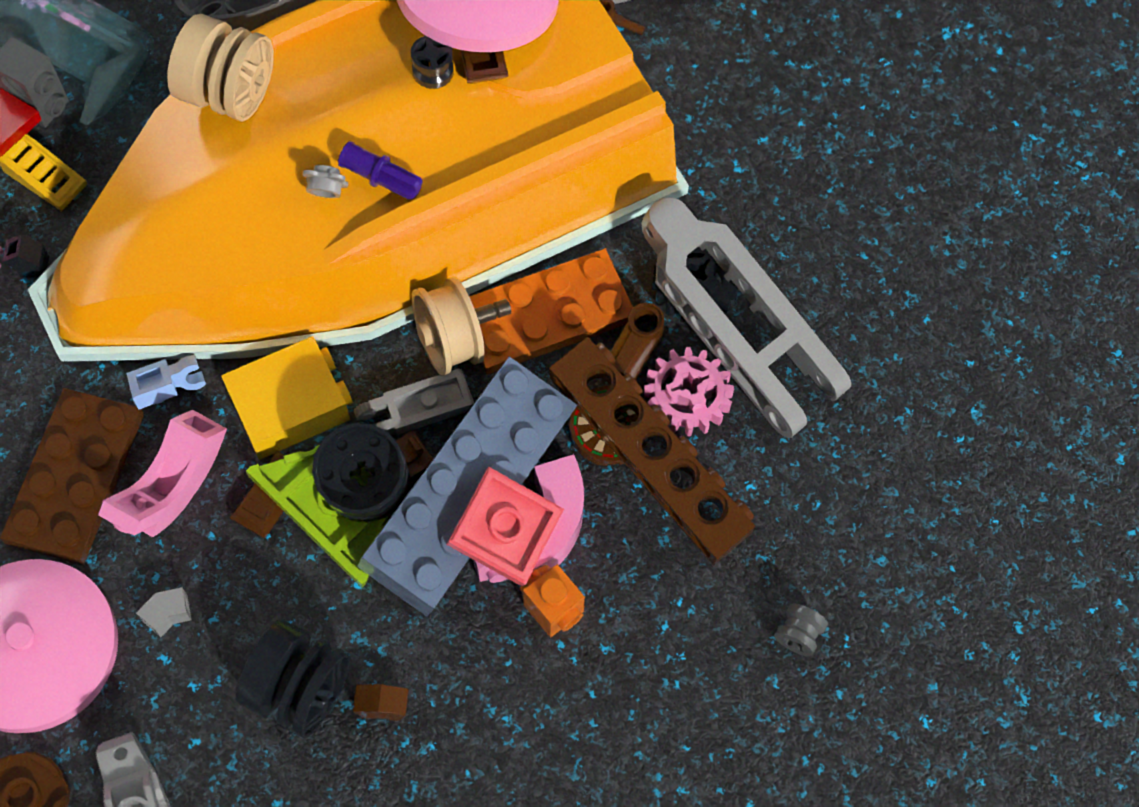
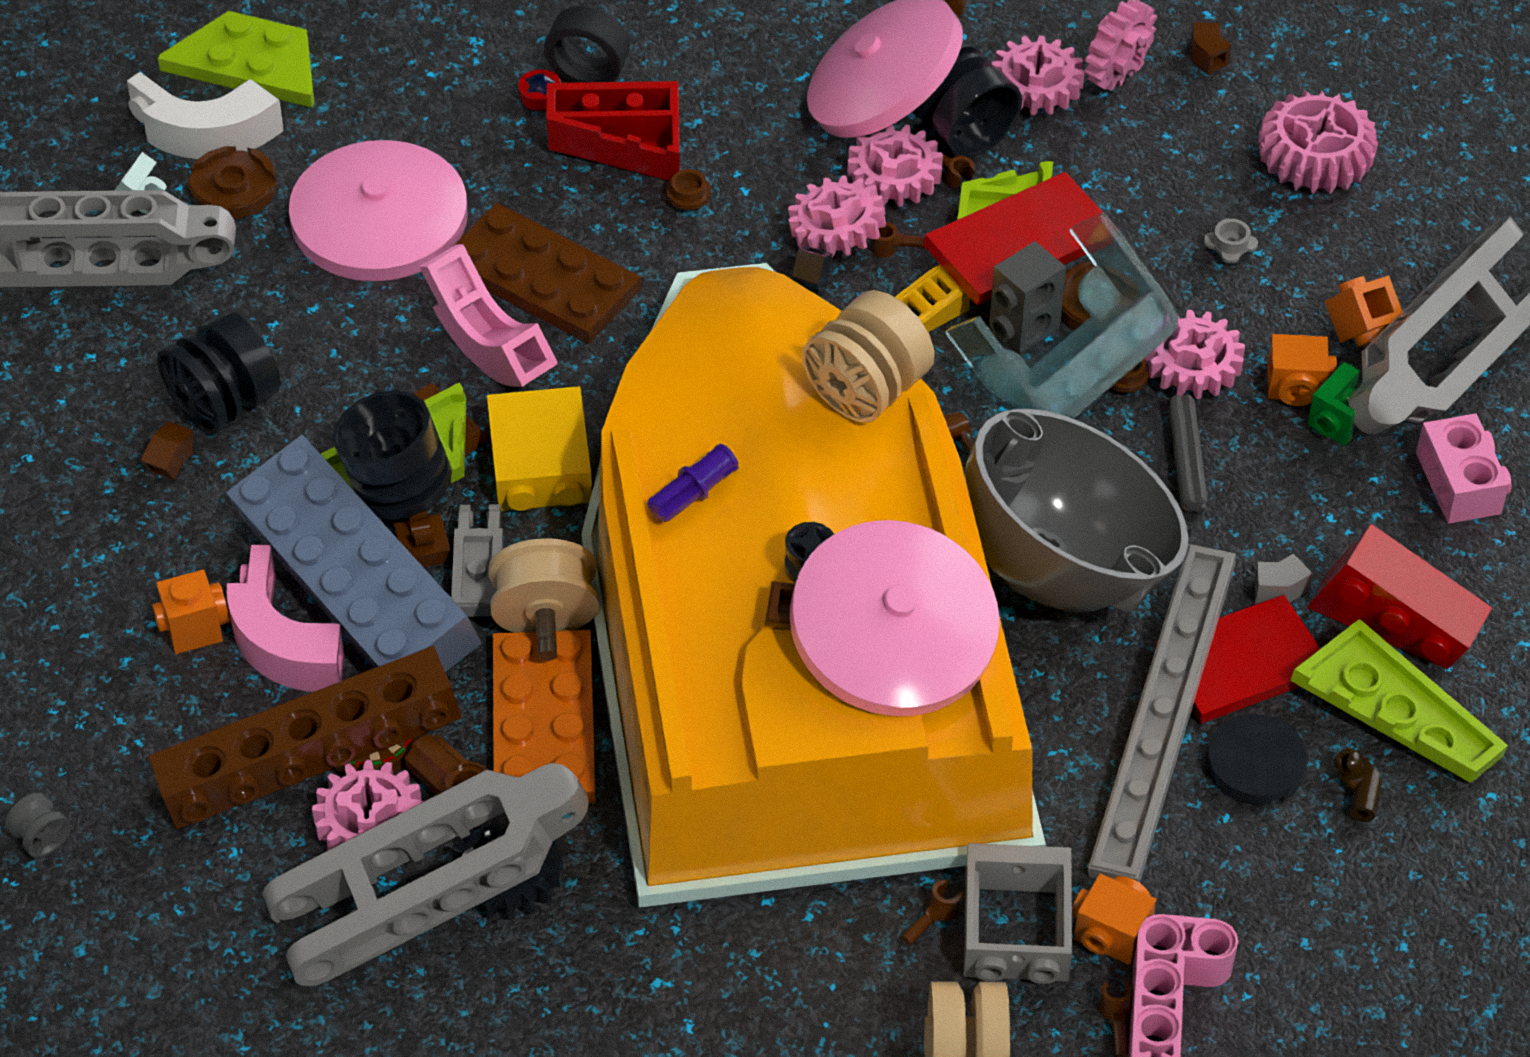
camera: 110 degrees right, 15 degrees down
light blue plate [126,355,206,410] -> none
light grey piece [136,587,191,637] -> none
light grey plate [302,165,348,198] -> none
coral tile [446,467,564,587] -> none

